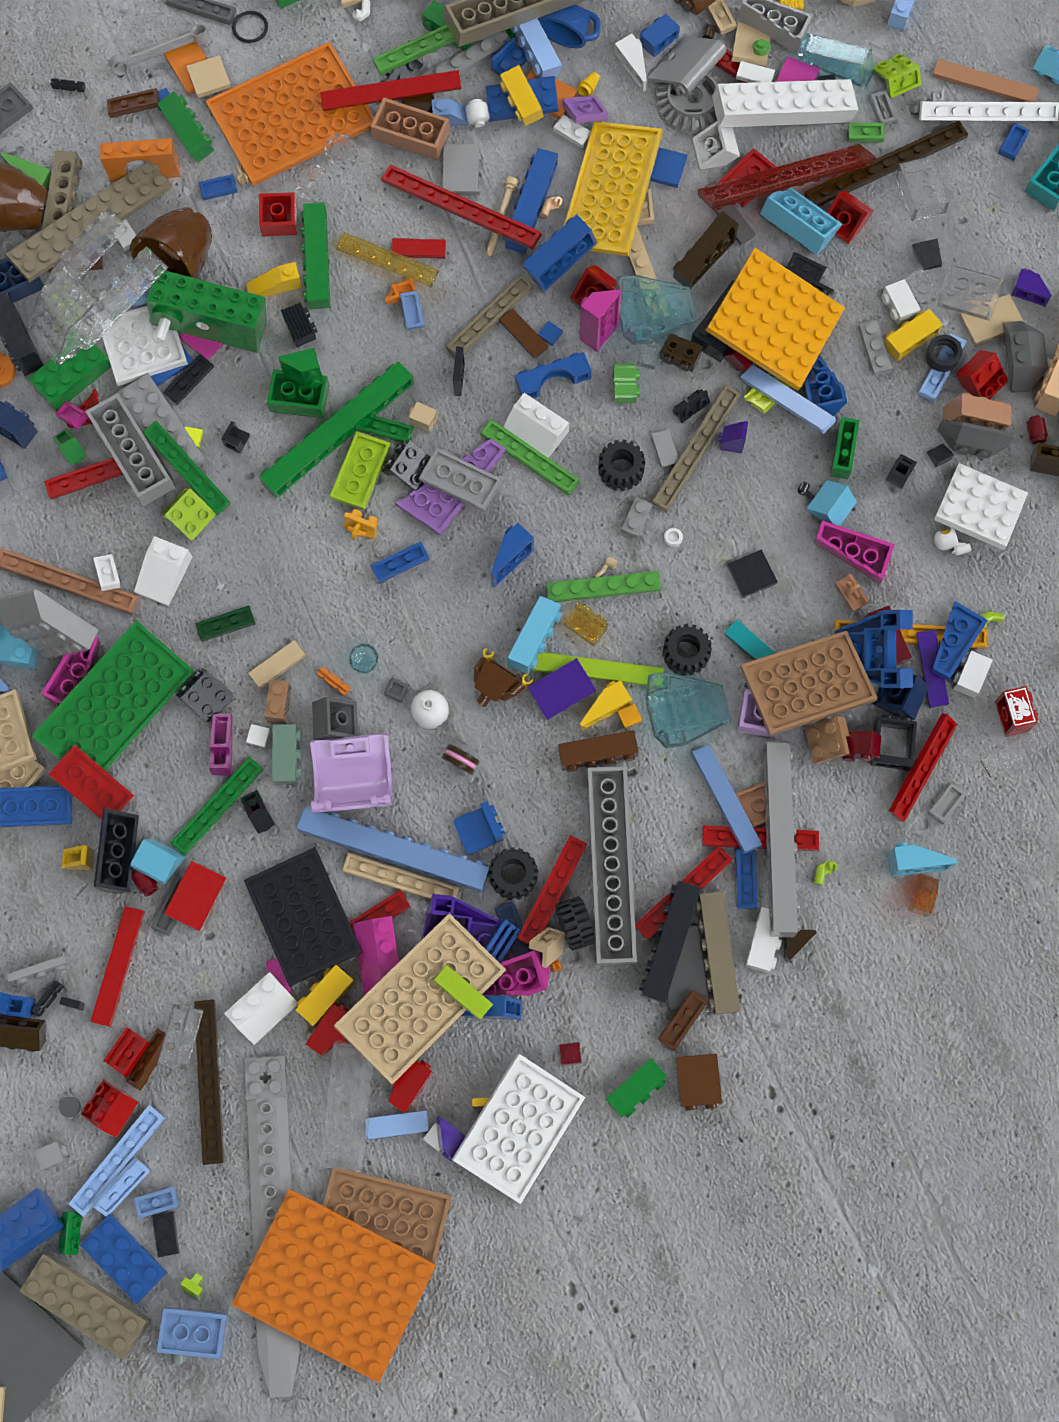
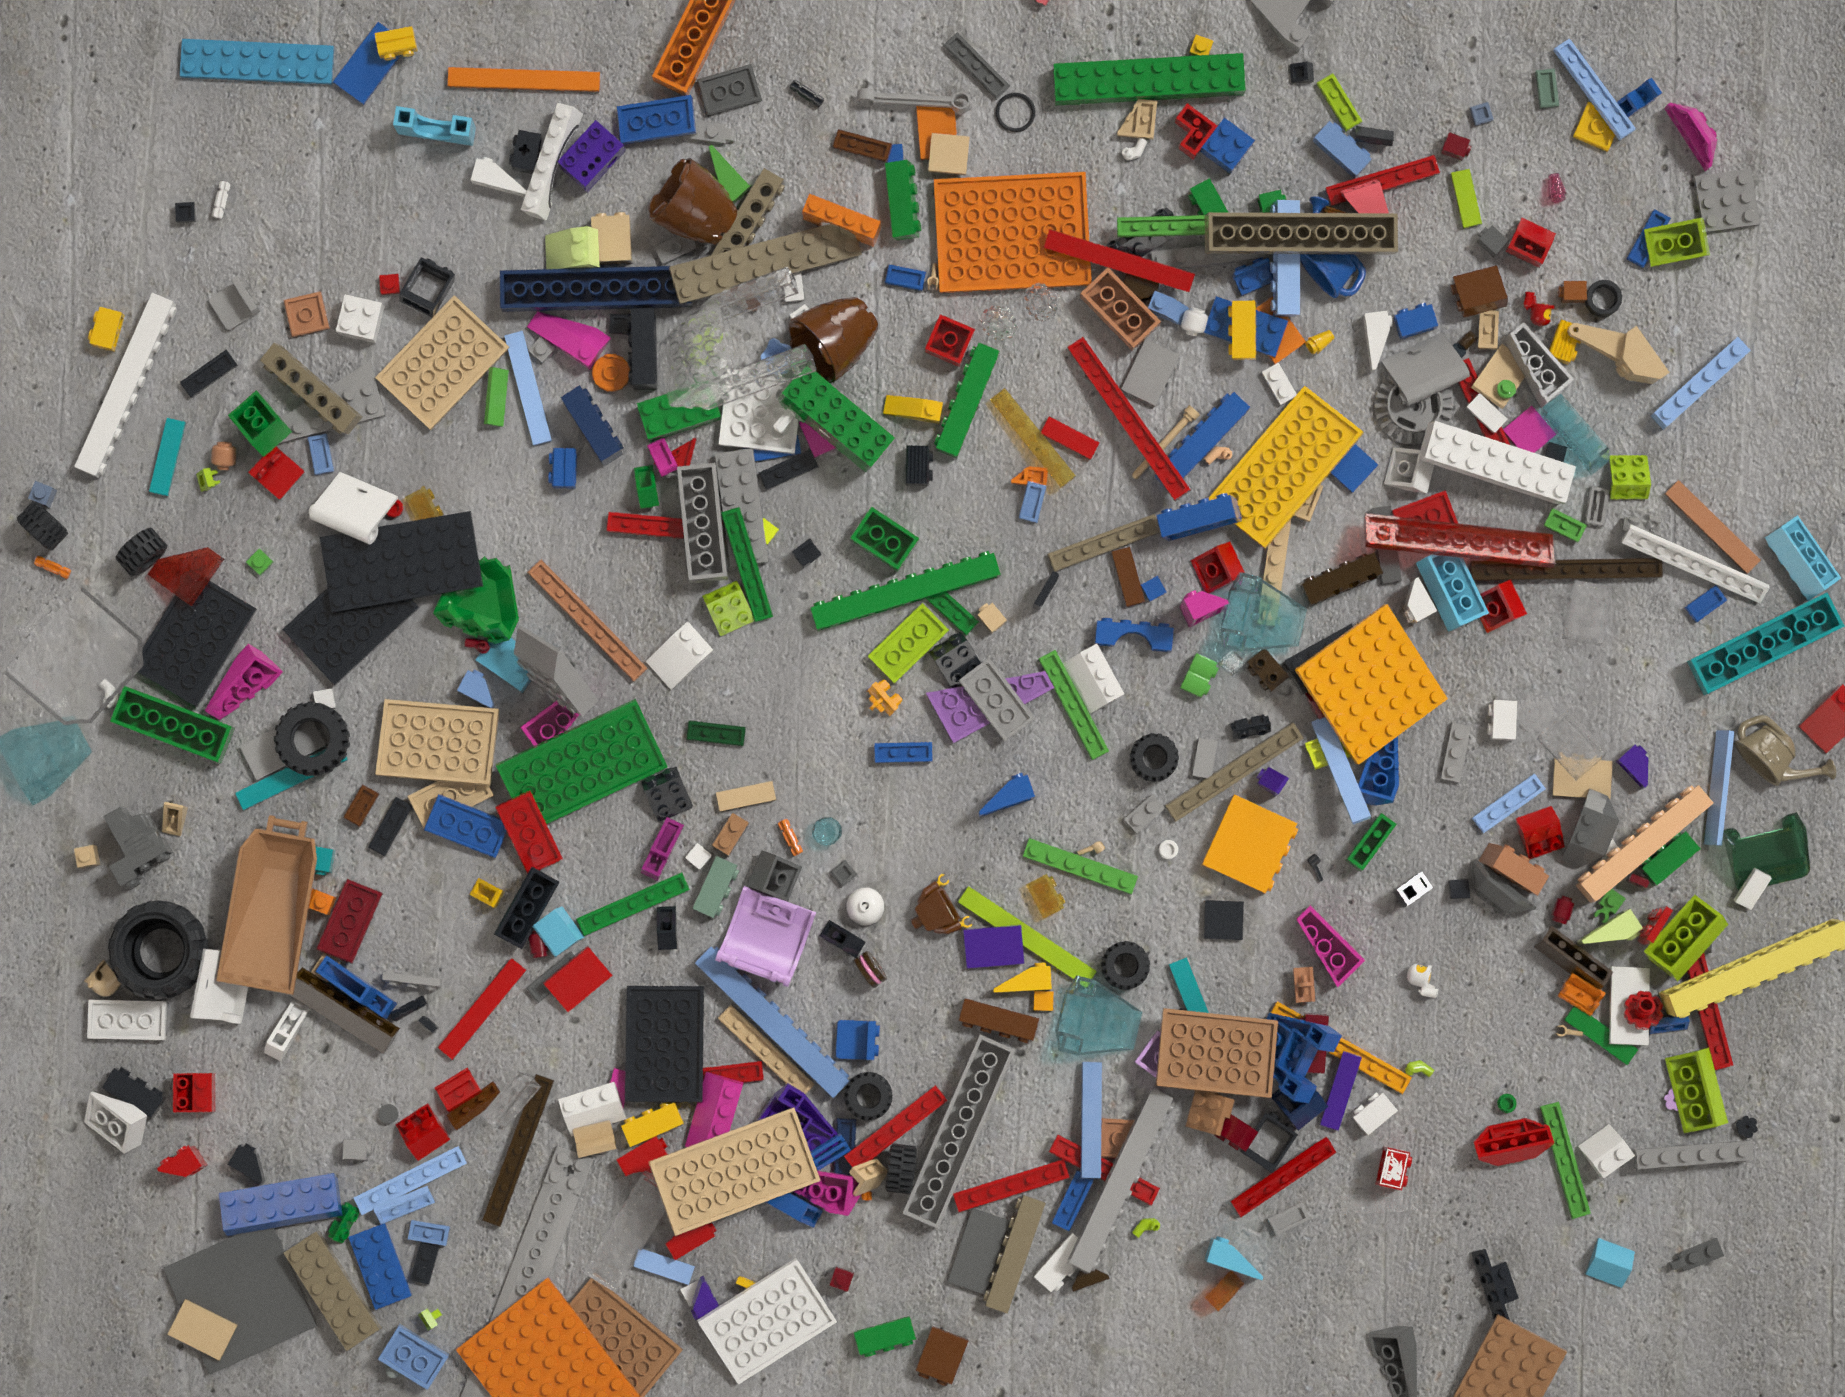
camera: 20 degrees right, 10 degrees up
white plate [93,554,121,591] -> none
green slope [278,347,324,388] -> none
lime tile [433,965,493,1021] -> none
medium azure brick [508,596,562,674] -> none
medium lavender plate [562,95,608,124] -> none
black brick [639,881,701,1003] -> none
reddish brown tile [657,990,708,1051] -> none
black bracket [779,252,834,296] -> none
medium azure slope [806,480,857,526] -> none
yellow brick [884,309,943,362] -> none
black slope [912,238,942,270] -> none
black tyre [925,335,963,372] -> none
blue wing [932,601,988,681] -> none
white plate [934,463,1028,550] -> none
none -> tan panel [573,1120,616,1158]
none -> black slope [819,920,866,958]
none -> light orange panel [1201,794,1298,894]
none -> white slope [1403,577,1437,625]

